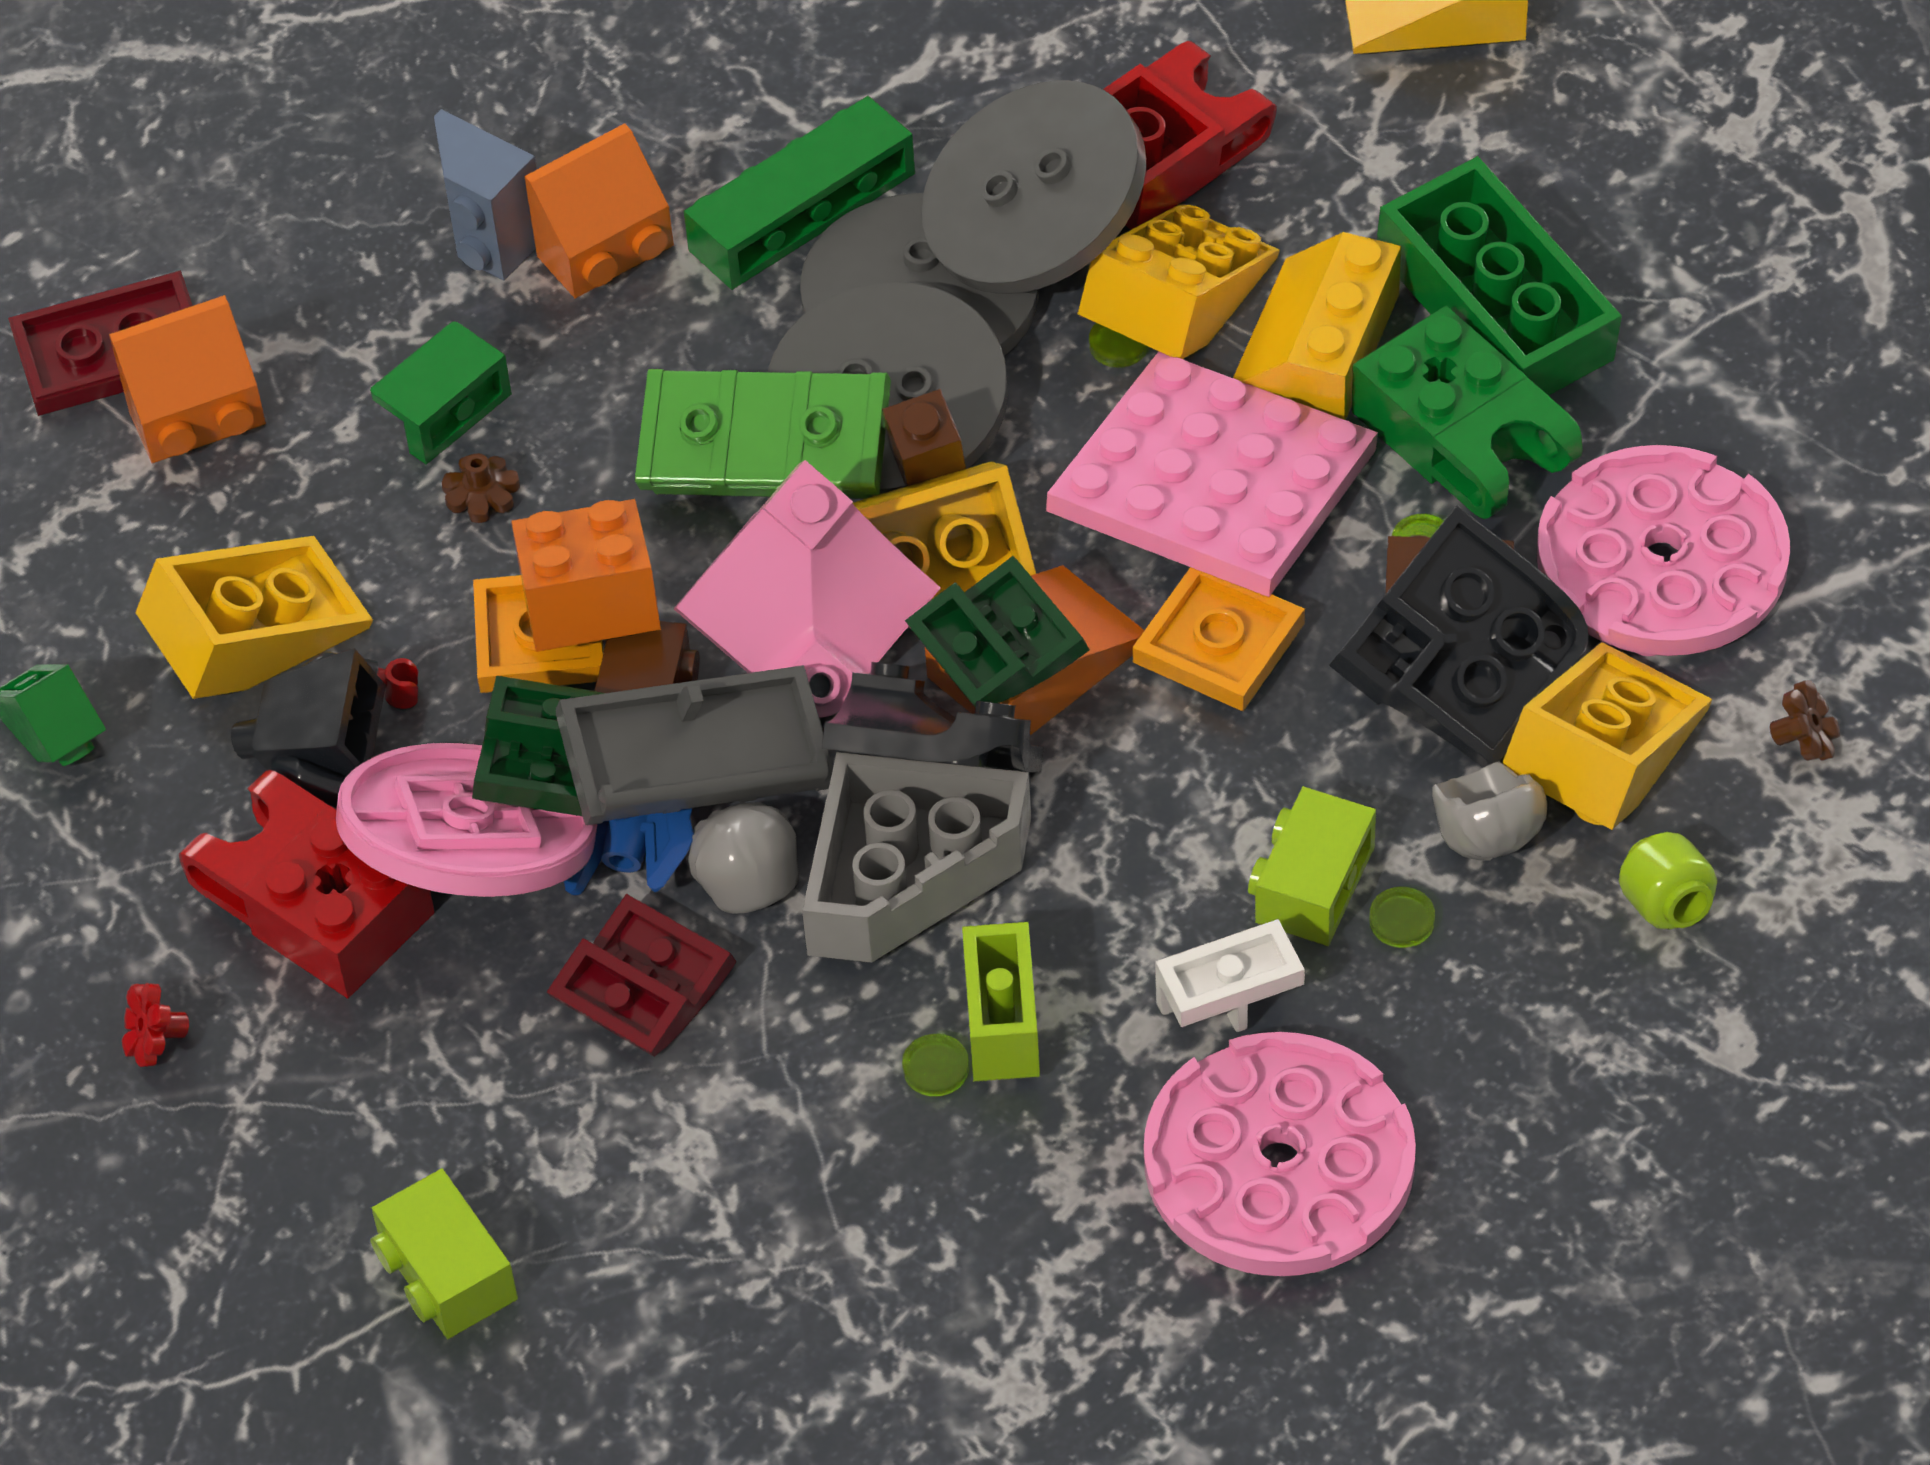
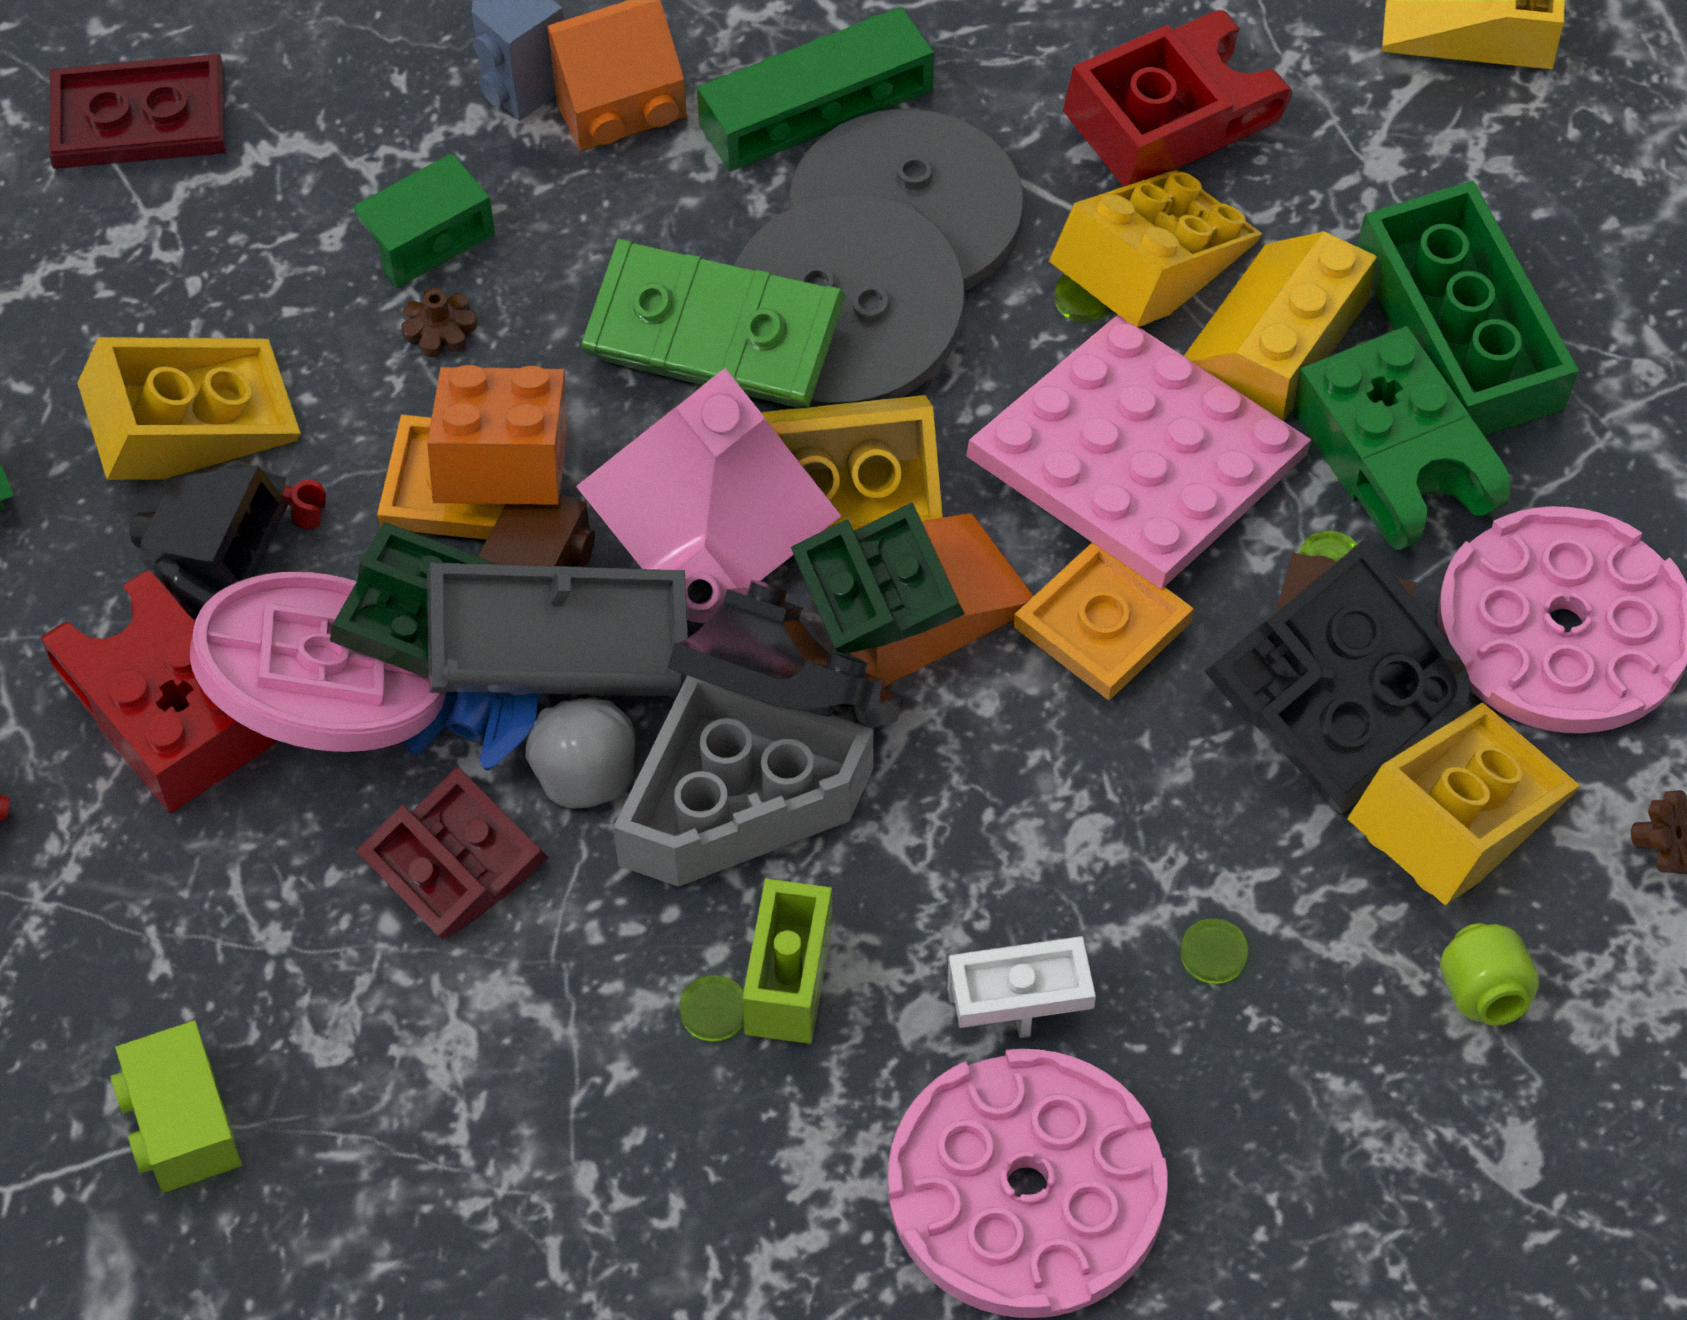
camera: 10 degrees right, 5 degrees up
orange slope [109,295,266,463] -> none
reddish brown brick [882,389,966,487] -> none
dark grey plate [921,80,1146,294] -> none
lime brick [1248,786,1376,946] -> none
light grey hair [1432,762,1548,861] -> none

